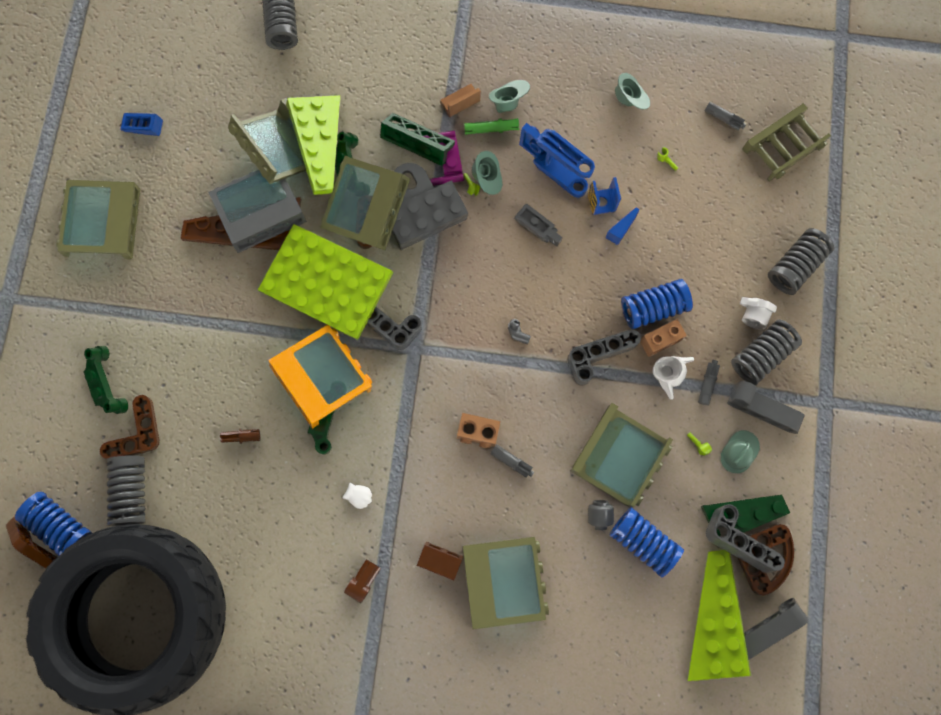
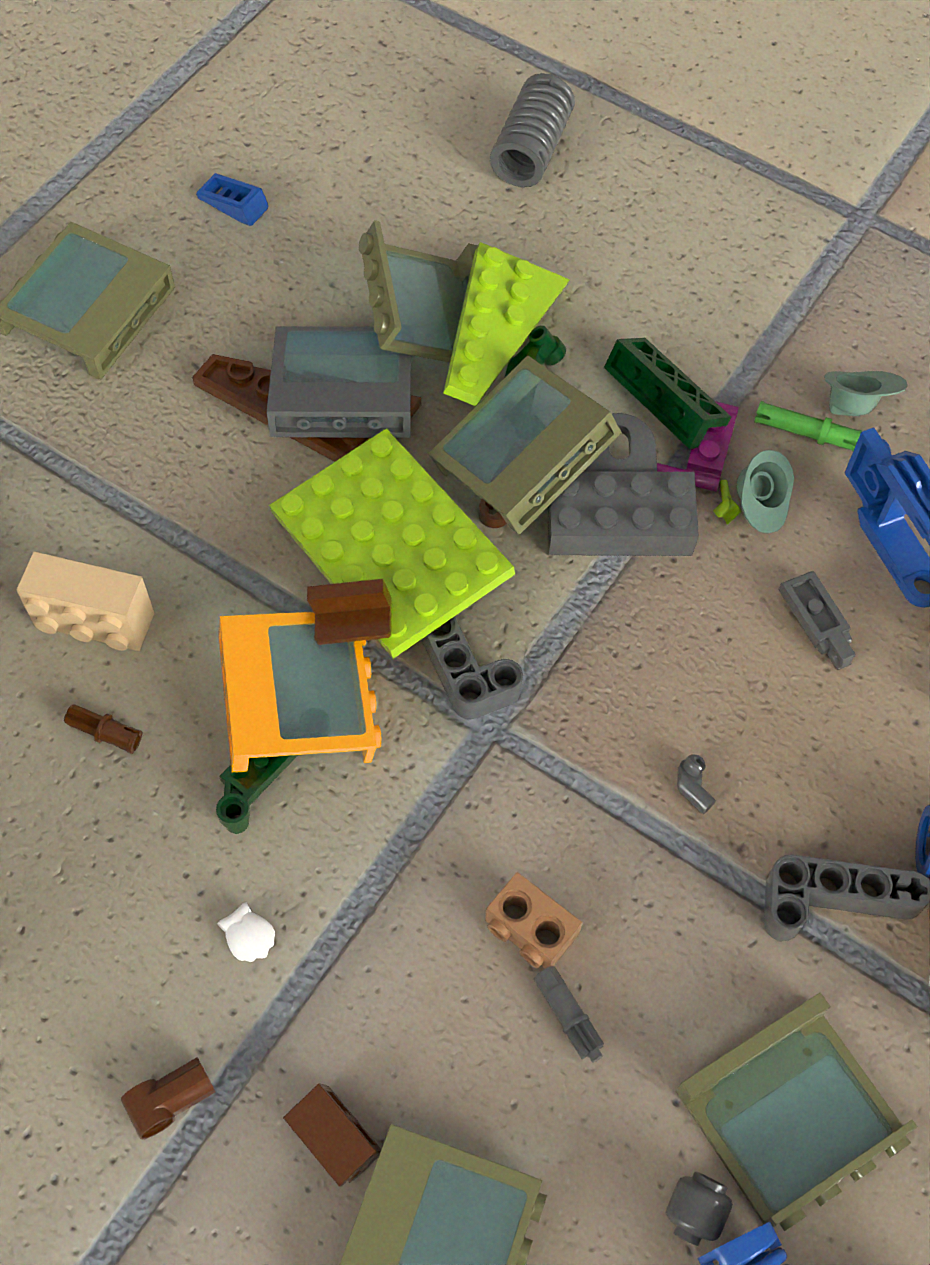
camera: 30 degrees right, 15 degrees down
medium nougat panel [440,84,481,117] -> none
none -> tan brick [17,552,155,651]
none -> reddish brown panel [307,579,391,645]

